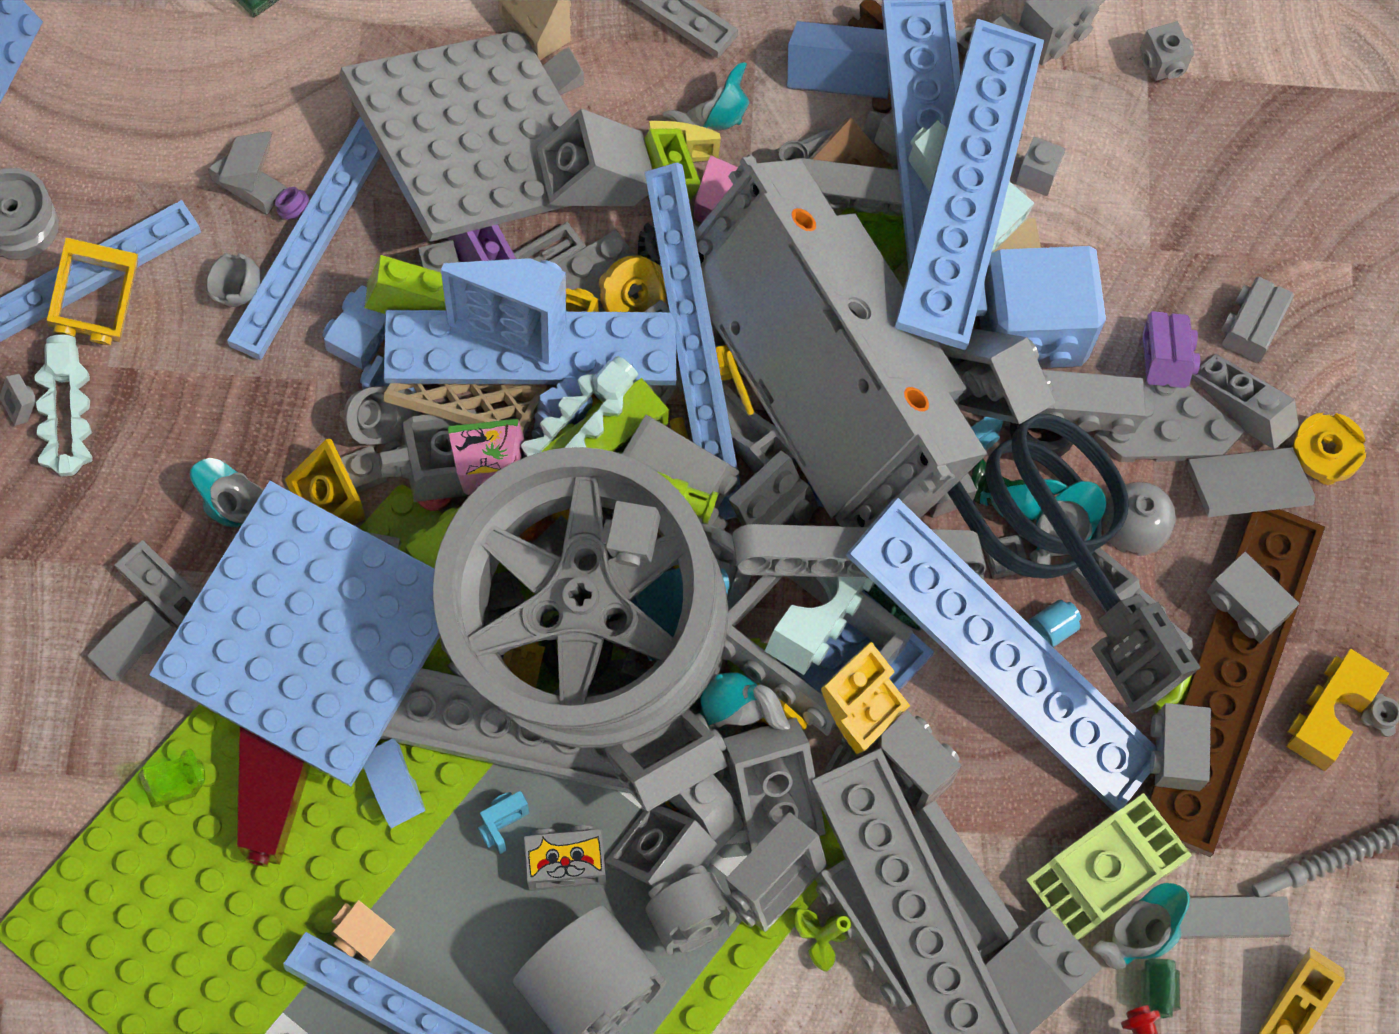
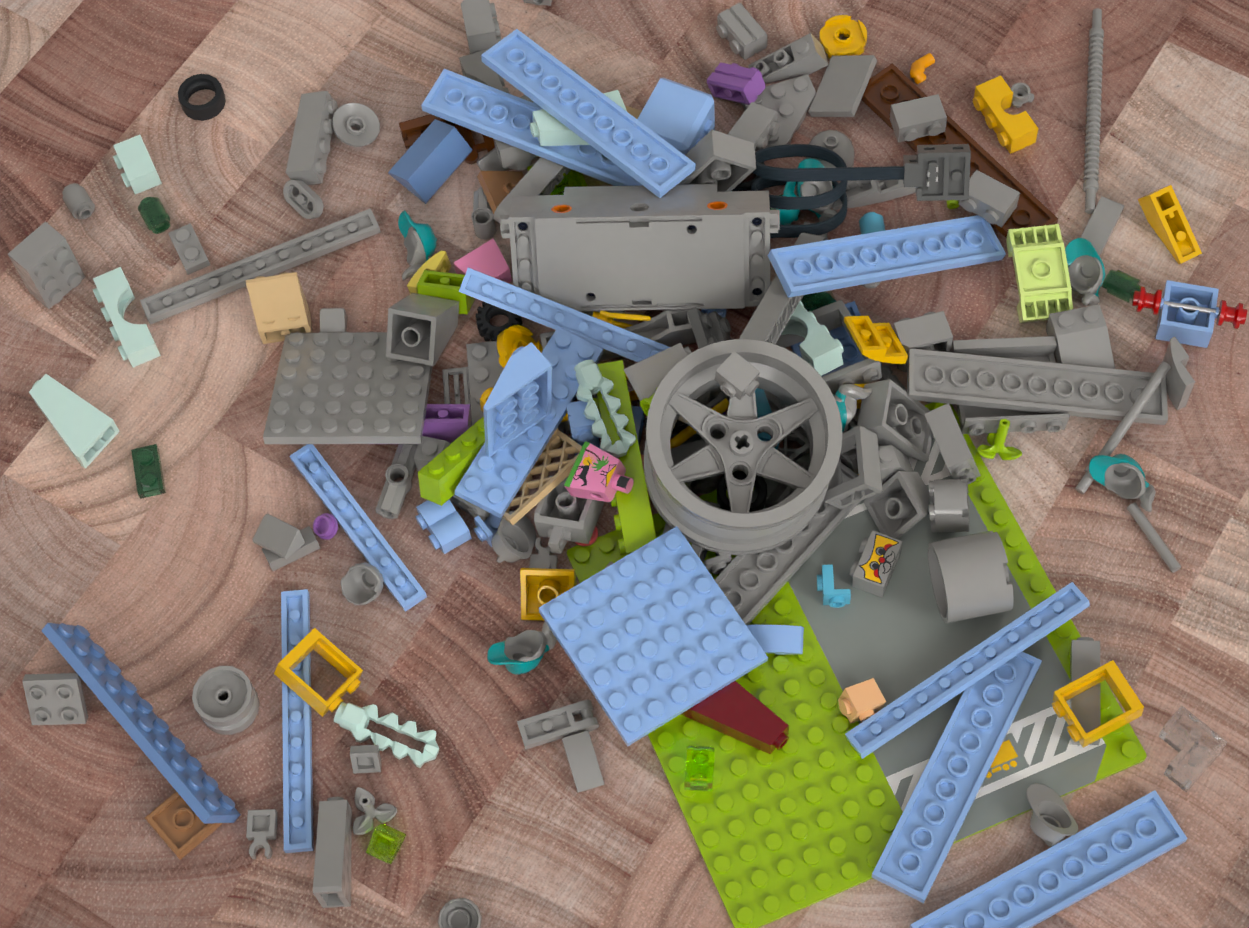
camera: 50 degrees left, 5 degrees down
none -> light grey piece [375,444,418,520]
none -> light orange arm [910,53,935,84]

